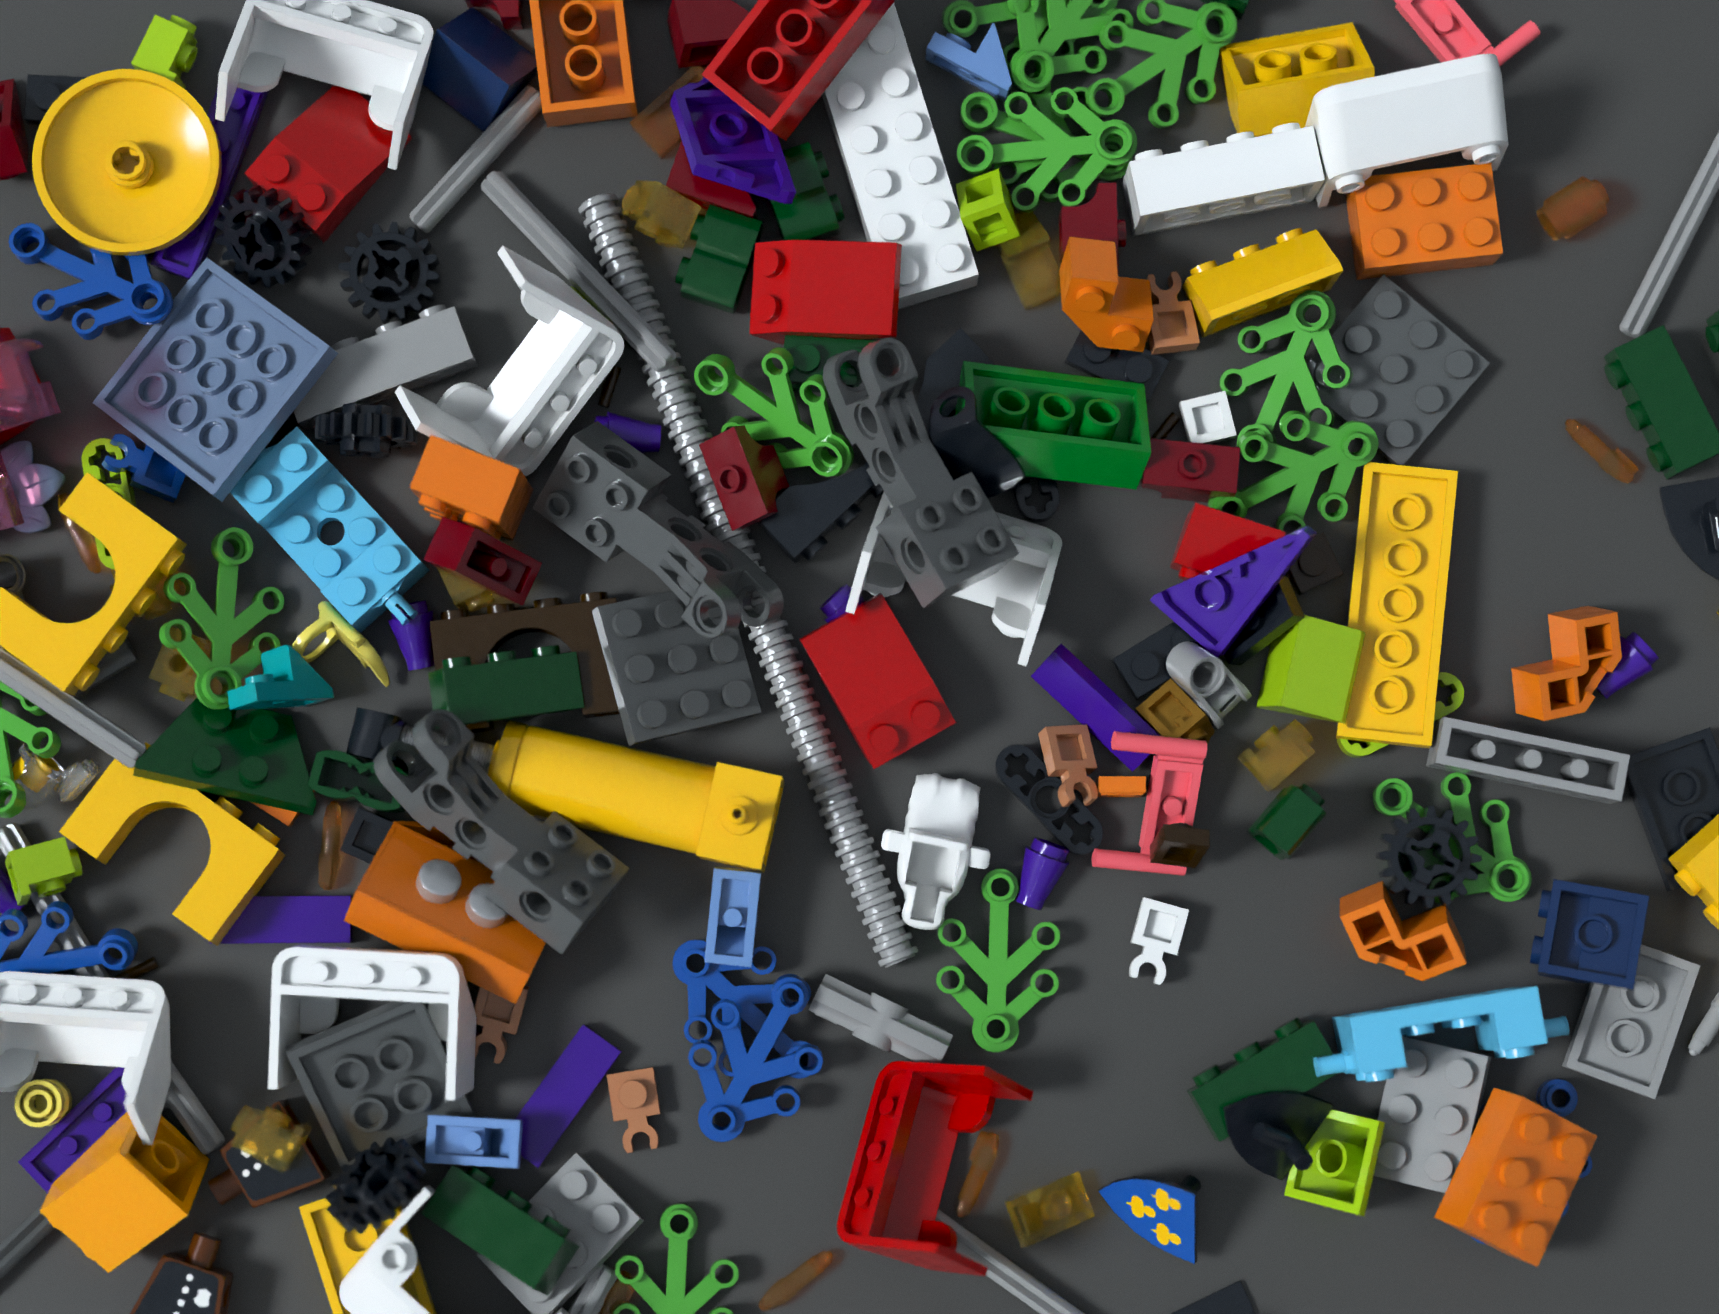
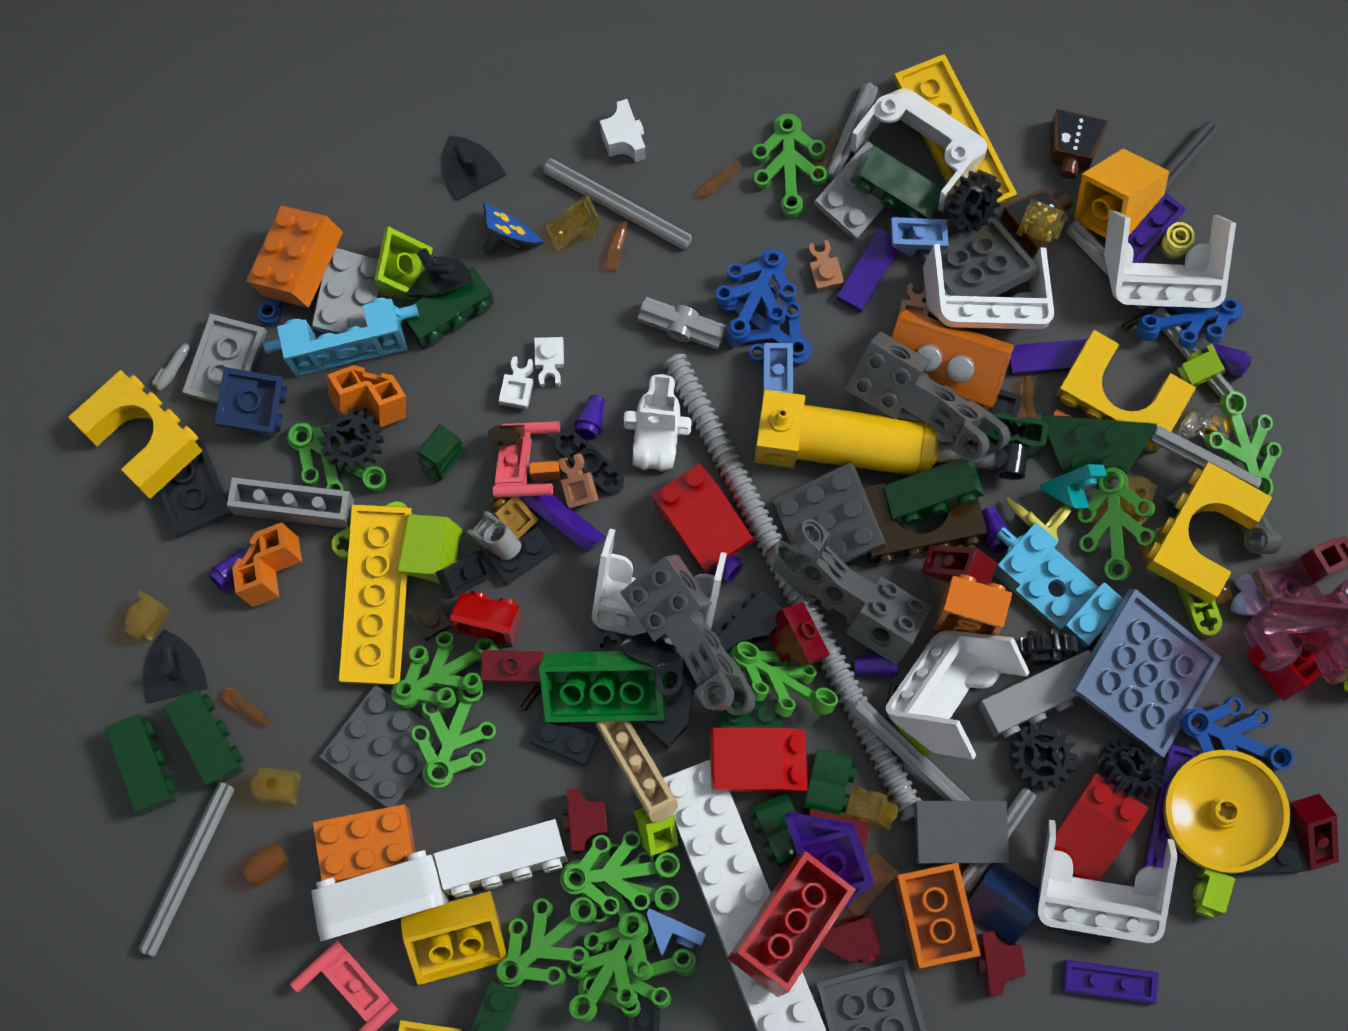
camera: 175 degrees right, 10 degrees down
blue plate [101,434,186,503] -> none
red windscreen [837,1061,1034,1276] -> none
bright green plant [936,869,1060,1052] -> none
clear yellow slope [996,212,1061,311] -> none
orange brick [1059,237,1154,352] -> none
nougat plate [1146,271,1200,355] -> none
dark purple wing [1150,526,1317,658] -> none
white plate [1179,391,1237,444] -> none
yellow slope [1182,228,1343,338] -> none
clear yellow brick [1237,719,1315,791] -> none
none -> clear yellow brick [251,767,301,806]
none -> white plate [534,337,564,388]
none -> tan brick [595,721,678,822]
none -> dark grey tile [914,801,1009,864]

